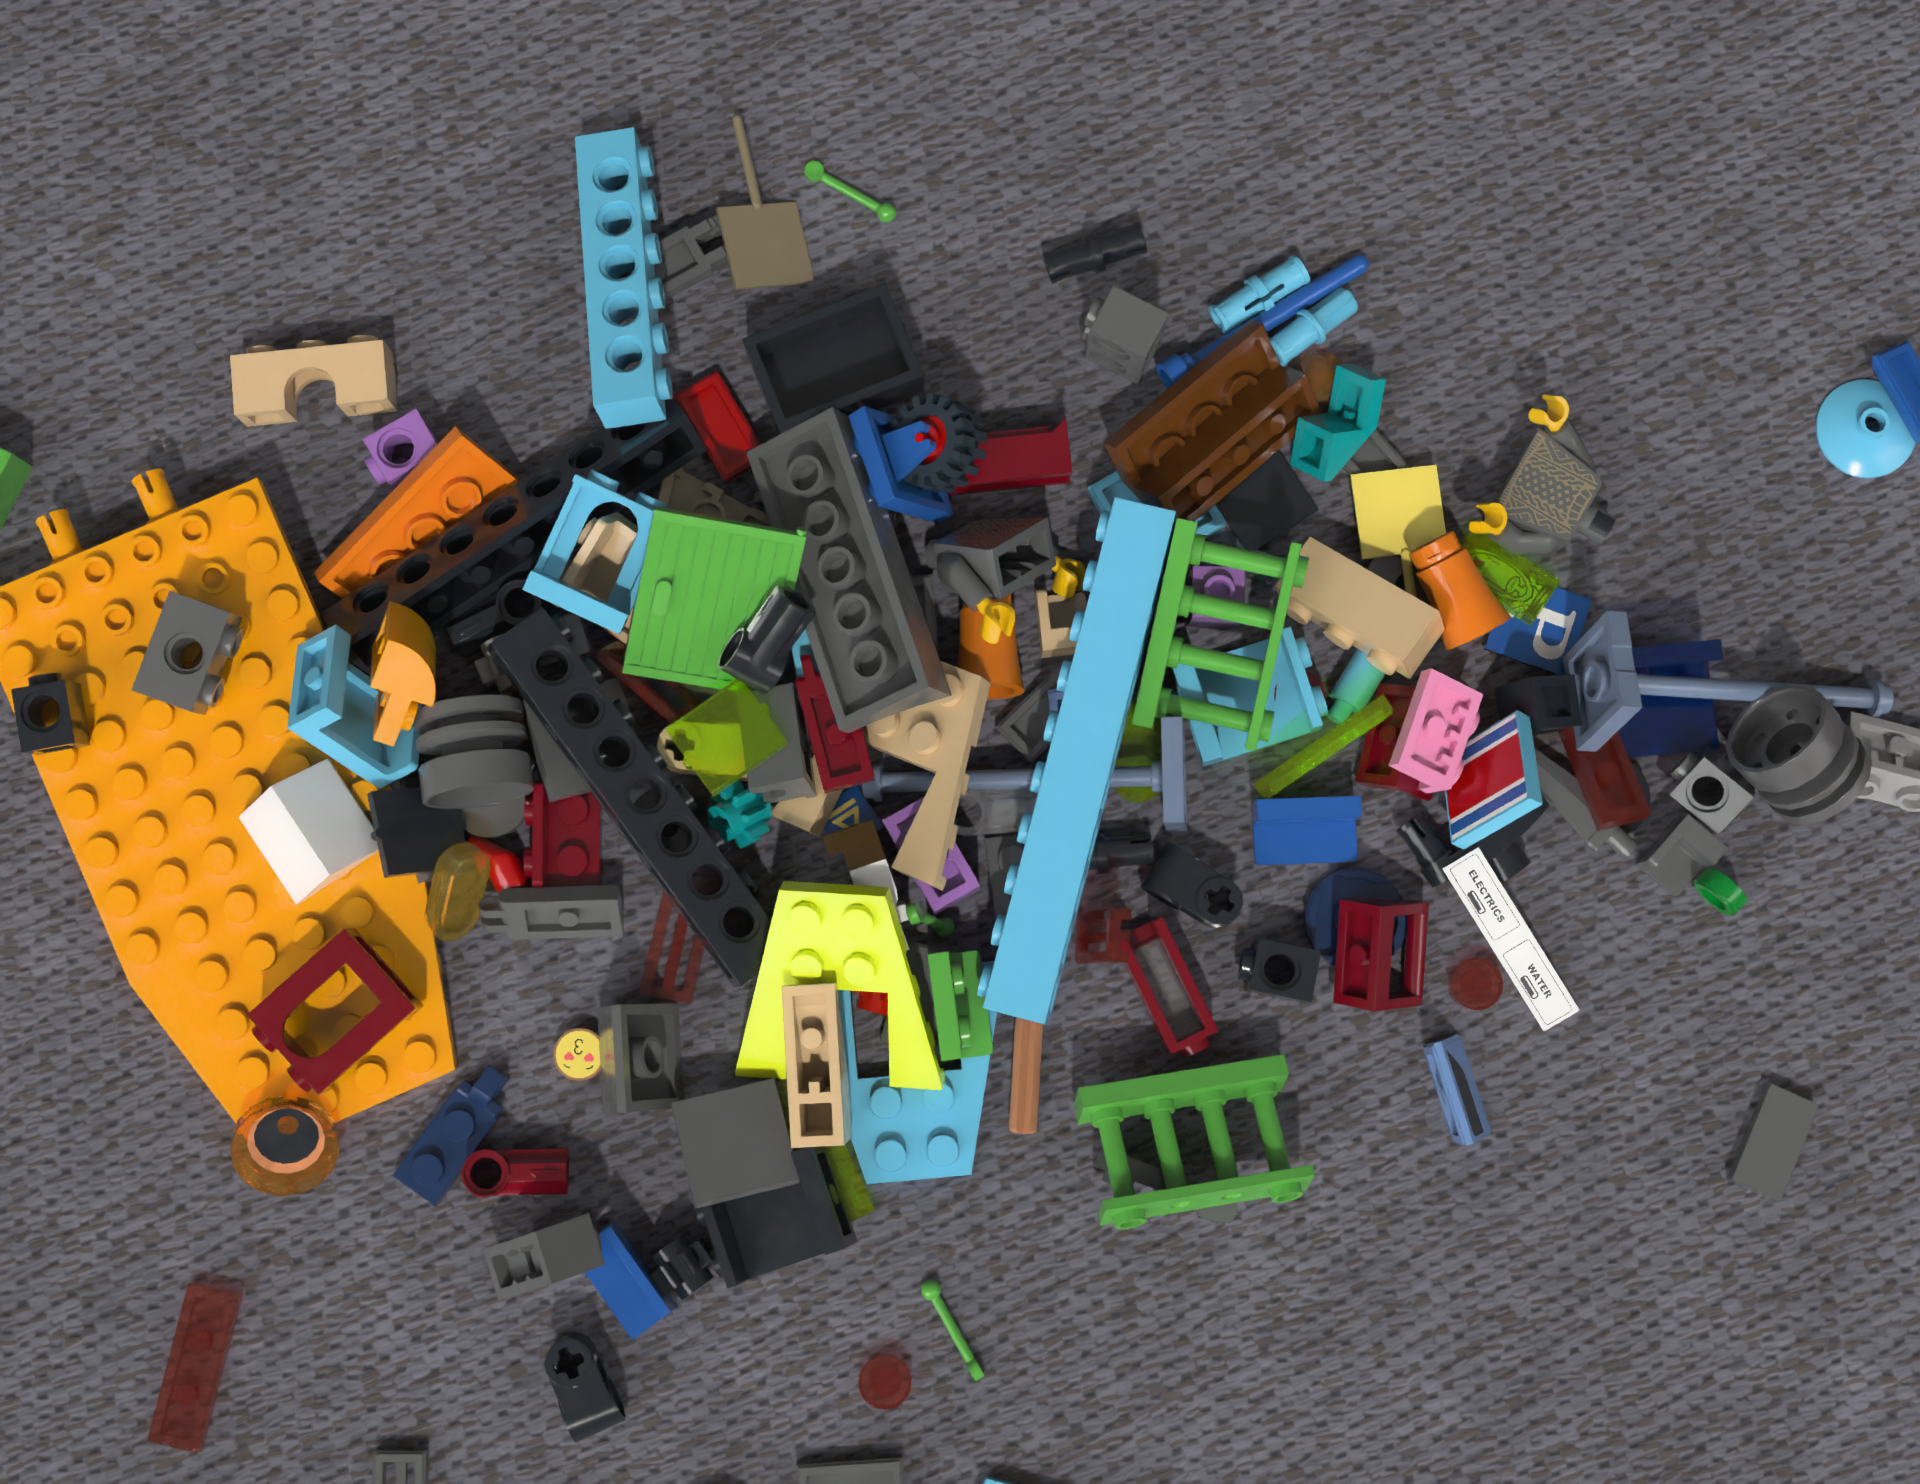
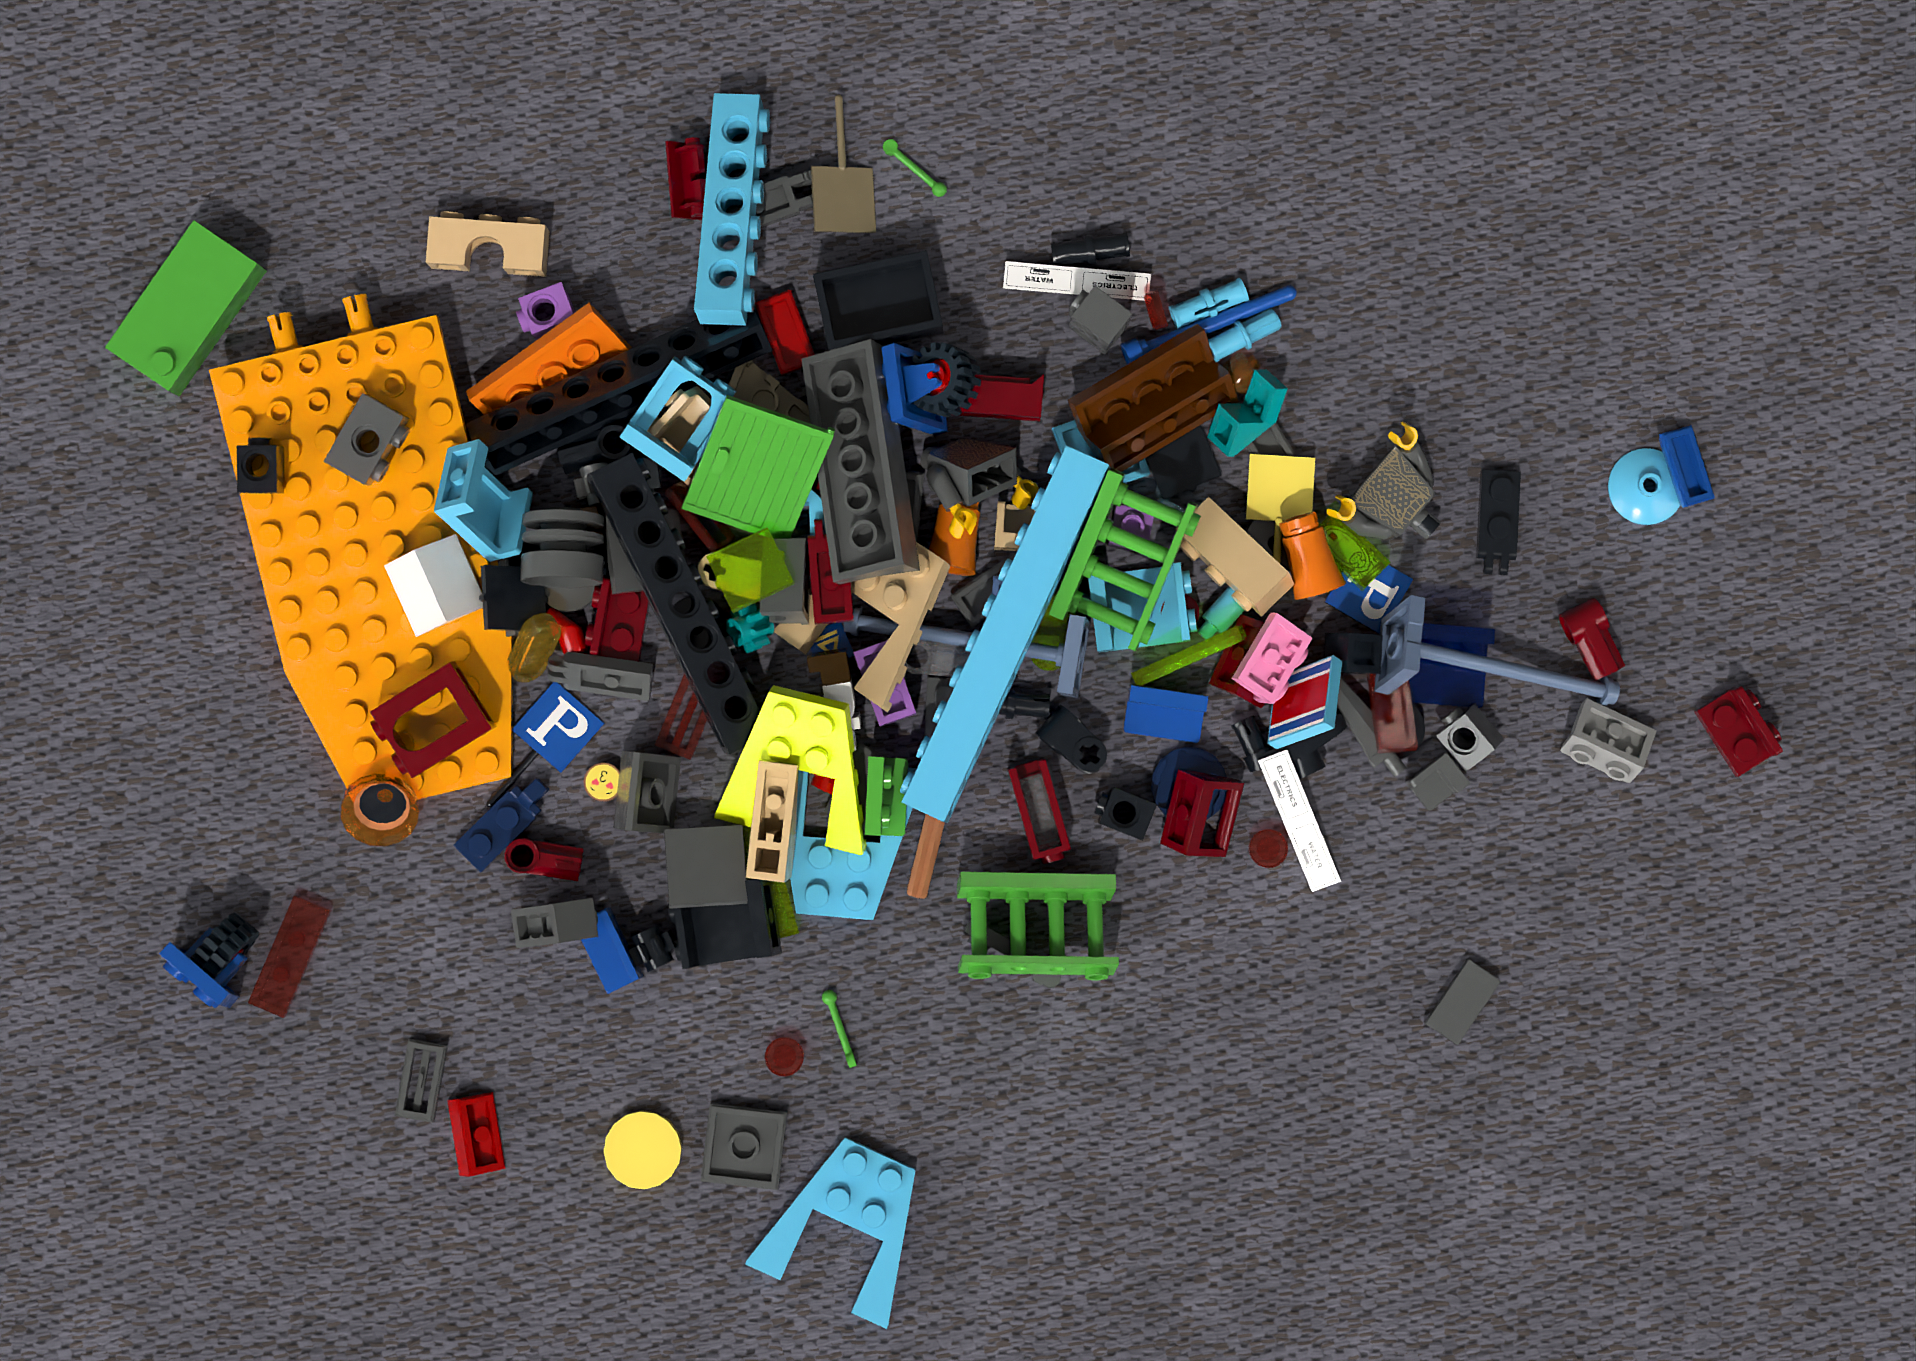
camera: 10 degrees right, 5 degrees up
light orange brick [370,601,436,747] -> none
black piece [544,1332,626,1442] -> none
black piece [718,585,816,694] -> none
bright green hinge [906,902,955,937] -> none
clear red tile [1075,908,1131,965] -> none
medium blue slope [1423,1034,1491,1146] -> none
green tile [1694,867,1748,916] -> none
flat silver wheel [1726,684,1872,825] -> none
none -> plate [159,912,260,1008]
none -> blue piece [486,682,604,808]
none -> dark red hinge [665,137,706,220]
none -> white sticker [1003,261,1151,301]
none -> clear red tile [1144,289,1168,330]
none -> black hinge [1476,470,1521,575]
none -> dark red piece [1558,597,1625,681]

